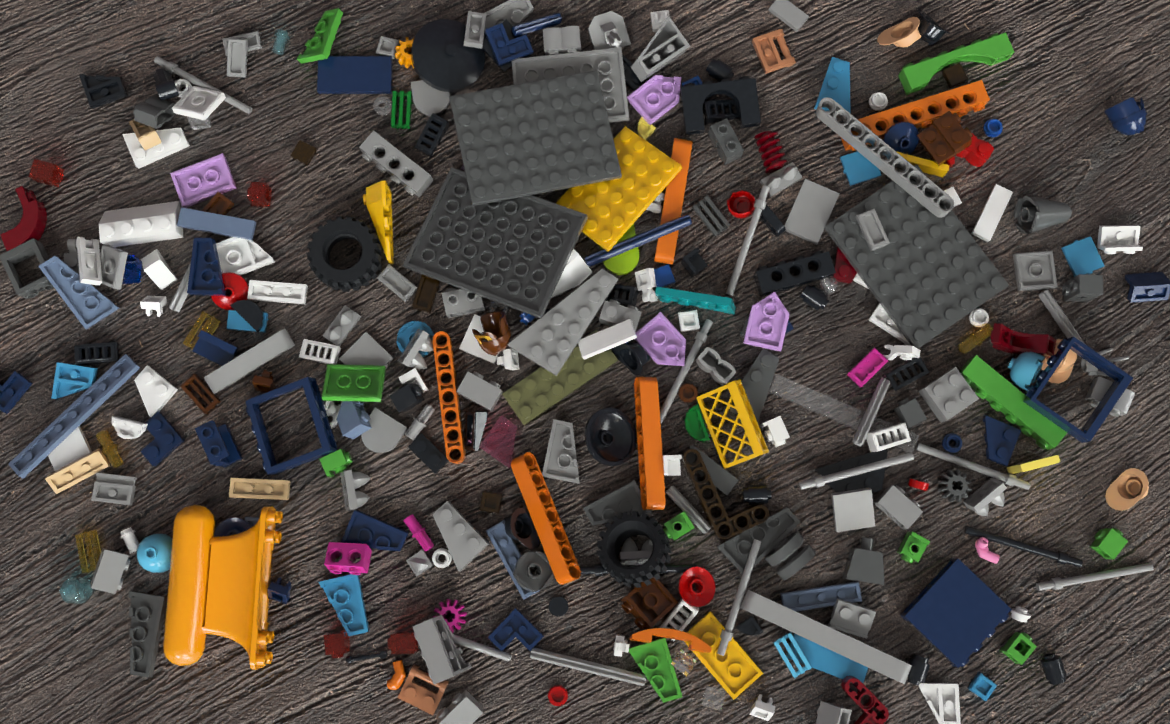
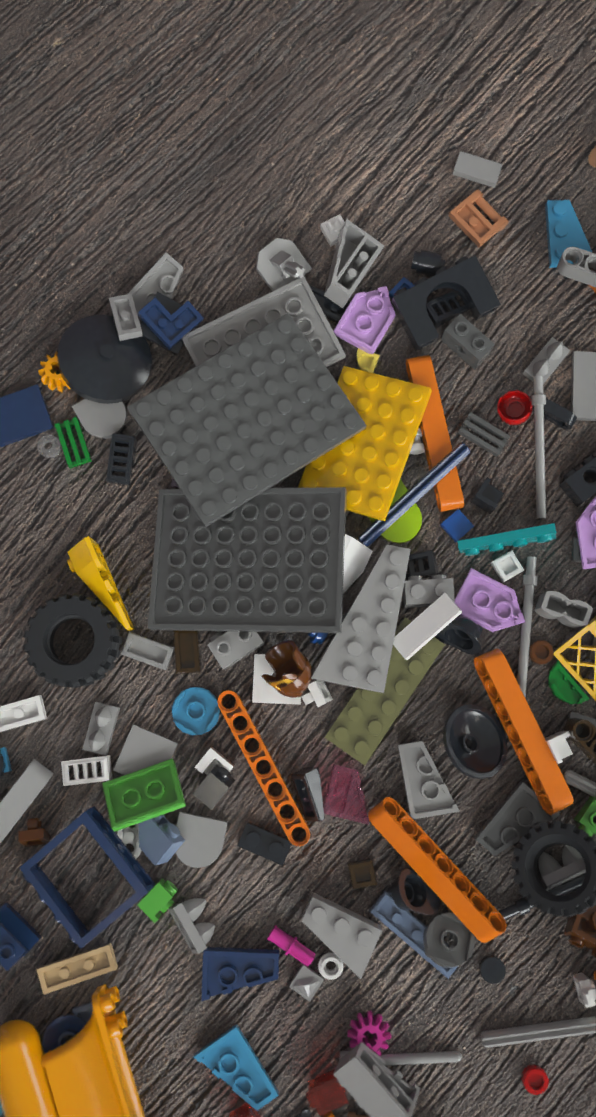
camera: 20 degrees left, 0 degrees up
dark blue tile [268,578,291,604] -> none
dark pink brick [324,542,372,575] -> none
light grey brick [359,130,433,198] -> none
light grey tile [376,36,399,59] -> none
light grey tile [398,329,434,369] -> none
light grey axle [404,404,435,440] -> none
light grey brick [456,371,503,412] -> none
dark blue plate [488,608,544,651] -> none
dark blue axle [512,13,562,37] -> none
light grey brick [543,26,581,56] -> none
white plate [635,268,658,302] -> none
dark red piece [754,131,787,173] -> none

